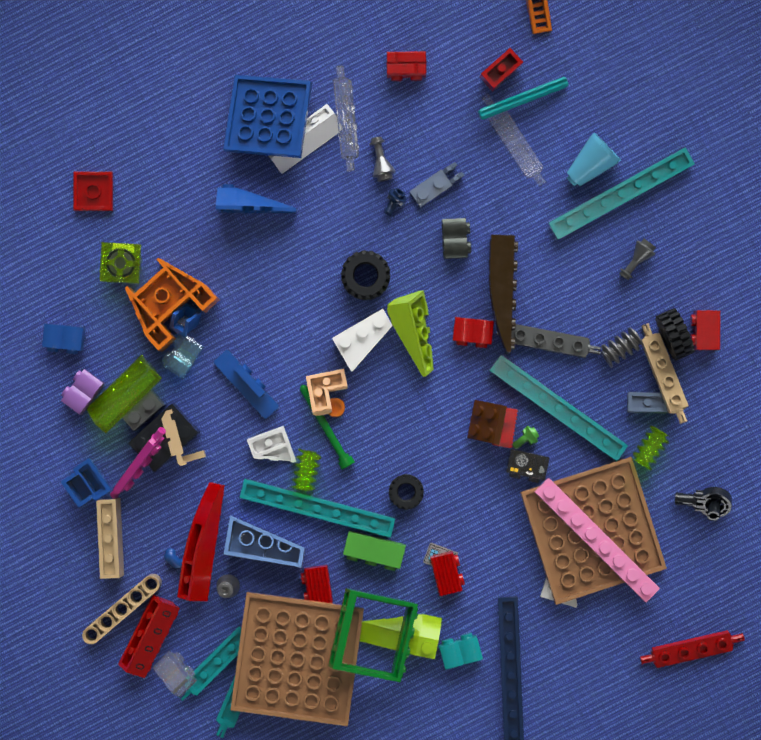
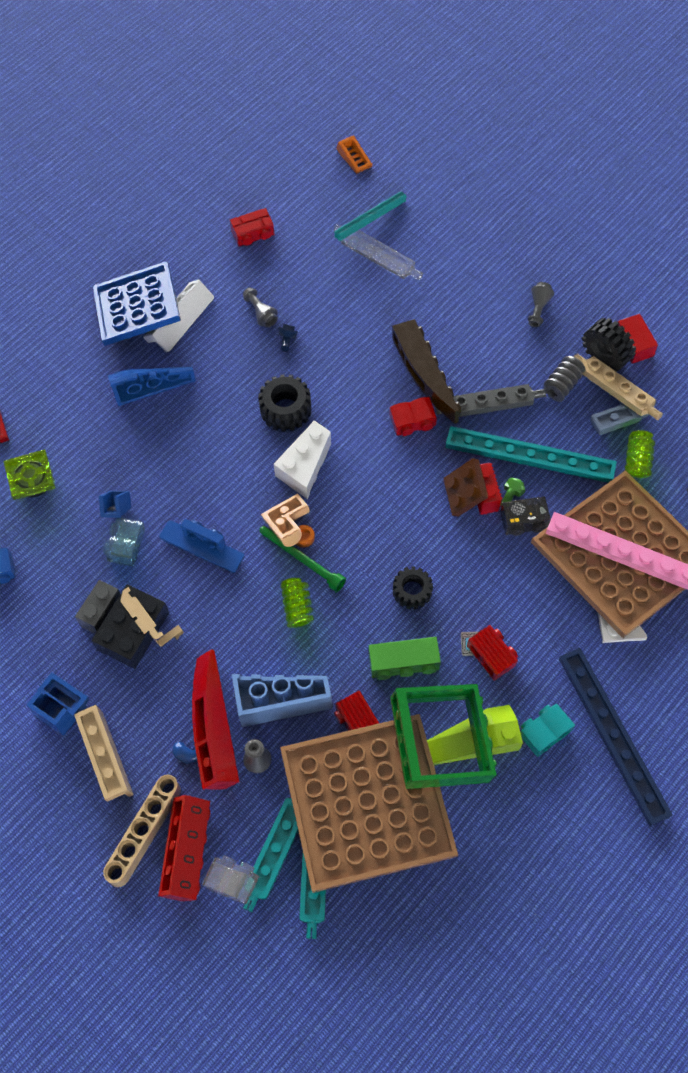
camera: 20 degrees left, 25 degrees down
medium lavender brick [61,369,105,415] -> none
clear neon green slope [86,354,162,433] -> none
dark pink plate [110,427,166,499] -> none
orange wedge [125,258,220,352] -> none
teal plate [240,479,396,538] -> none
white wing [247,426,297,463] -> none
clear plate [333,65,359,172] -> none
lime wedge [387,290,434,377] -> none
sand blue hinge [409,162,464,208] -> none
pearl dark grey brick [442,218,471,259] -> none
red brick [480,48,523,92] -> none
teal plate [548,147,695,240] -> none
medium azure cone [567,133,621,186] -> none

